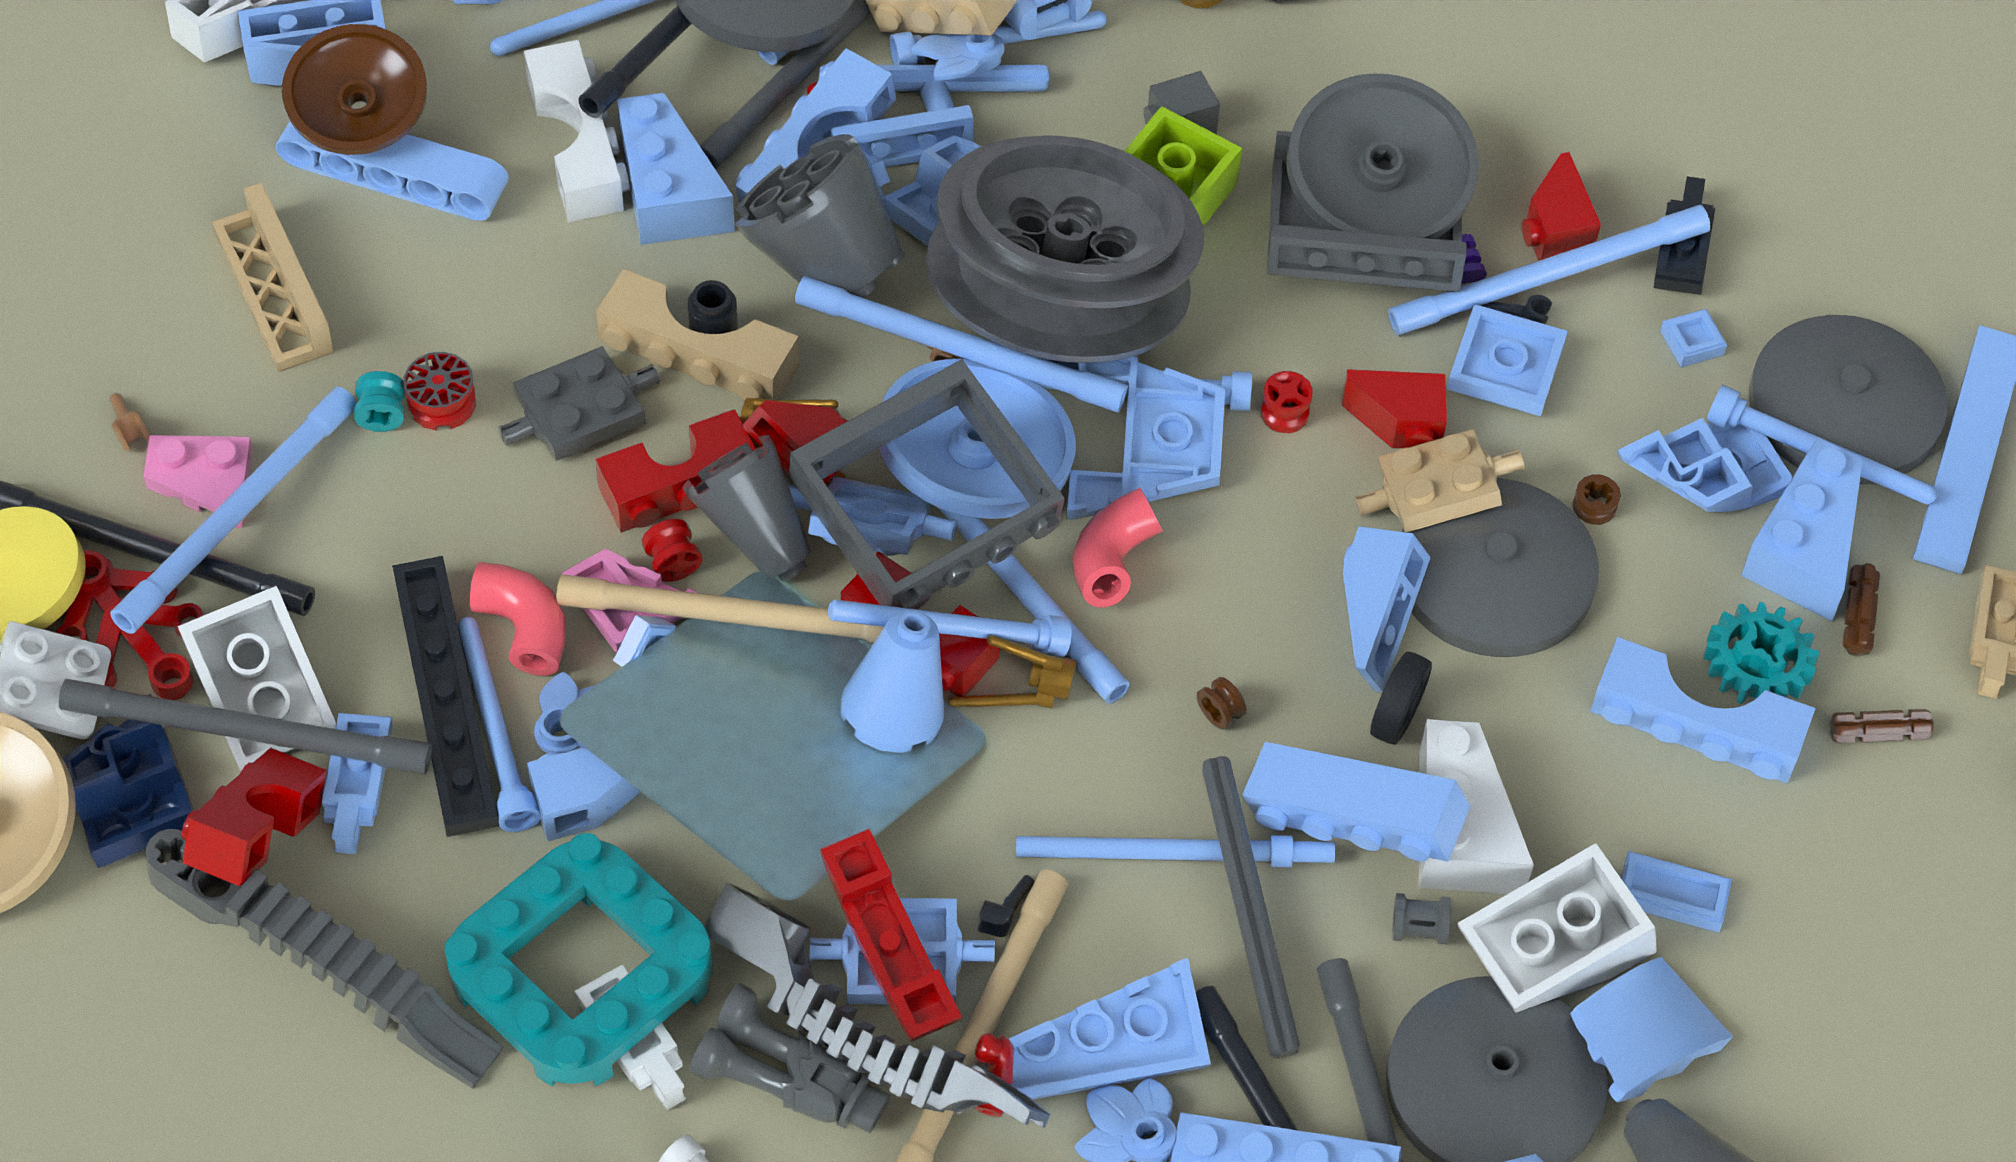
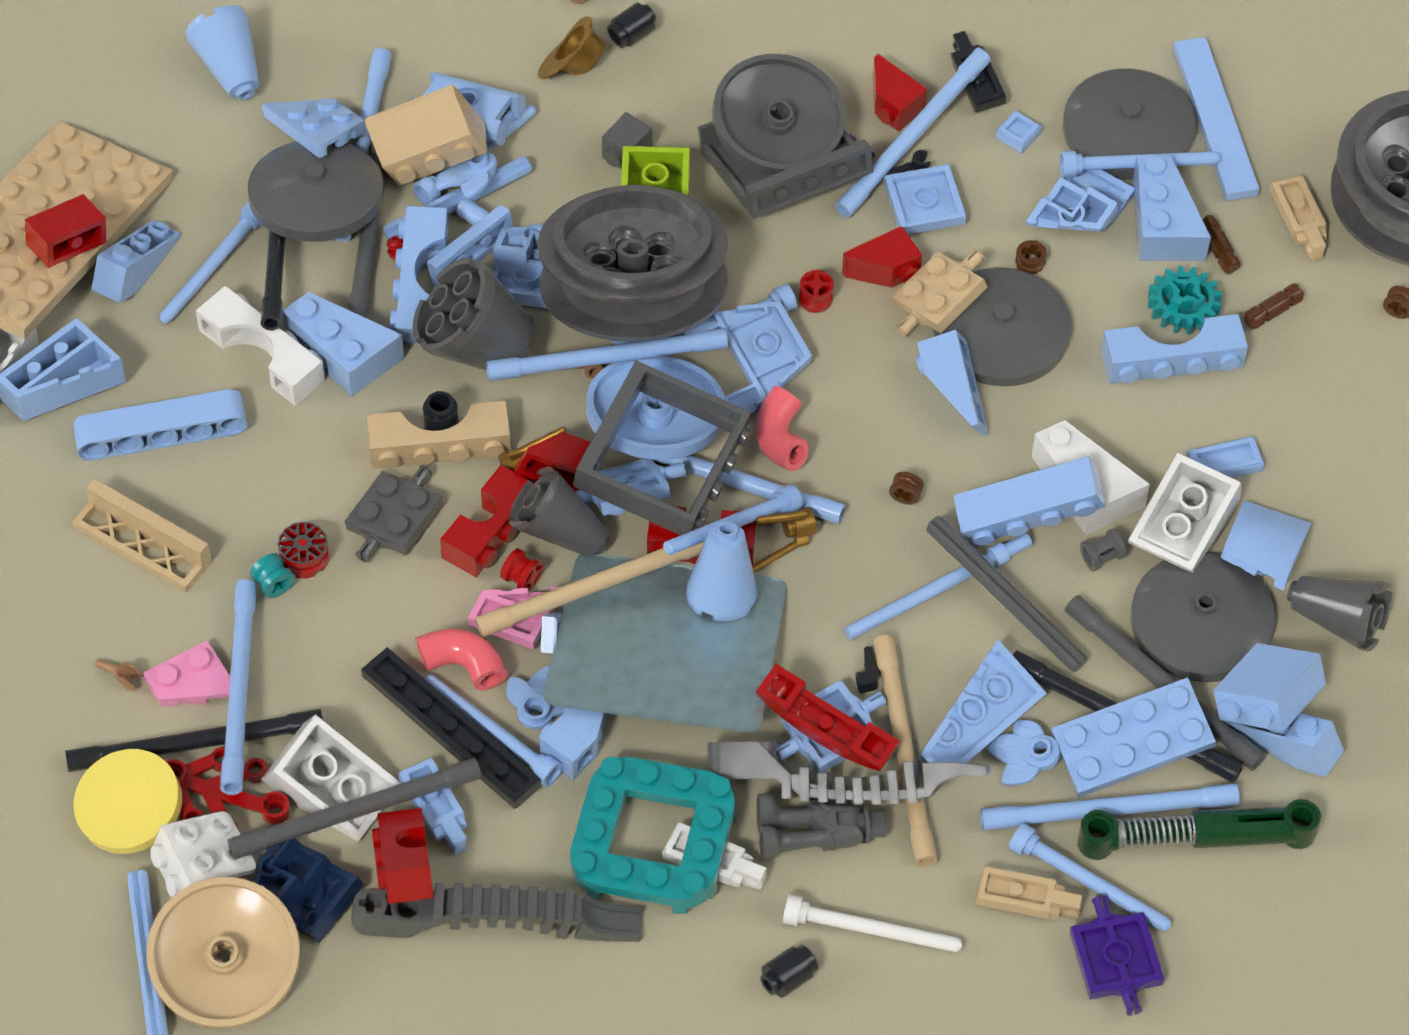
camera: 30 degrees left, 0 degrees up
reddish brown dish [282,24,427,155] -> none
red arm [975,1033,1014,1117] -> none
black tyre [1370,651,1432,745] -> none

